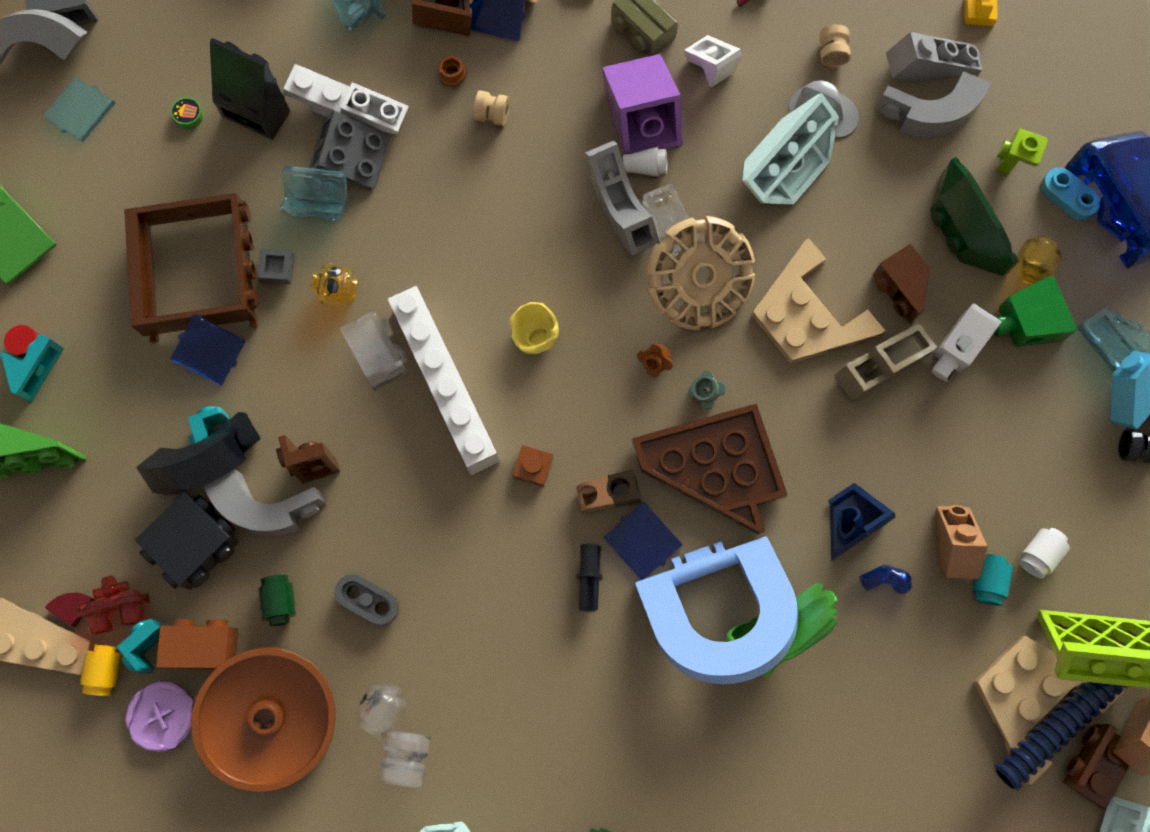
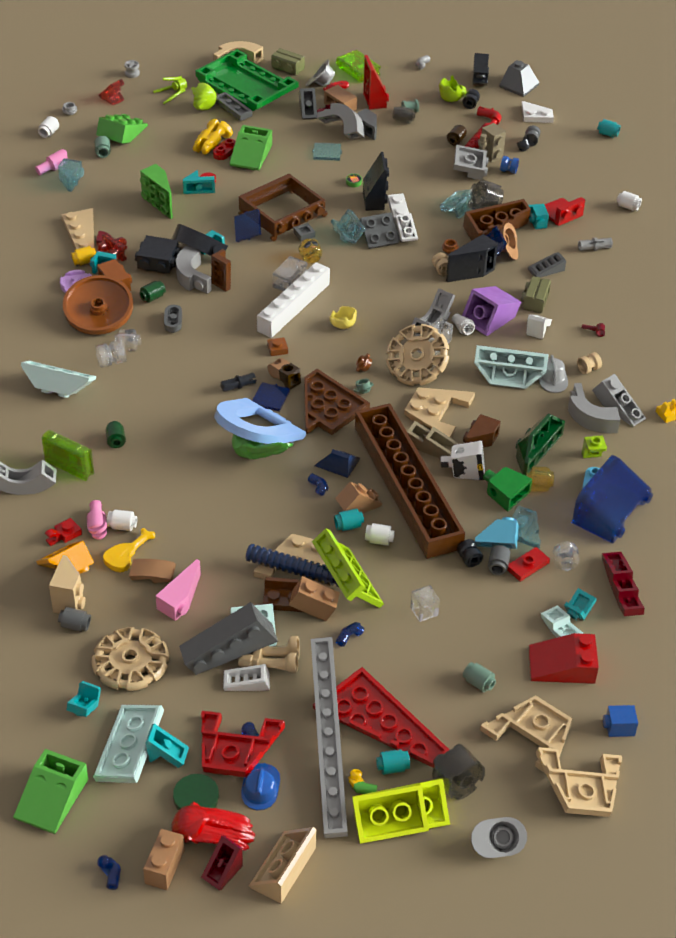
camera: 55 degrees right, 30 degrees down
none -> reddish brown brick [355,403,465,559]
none -> black slope [446,234,498,282]

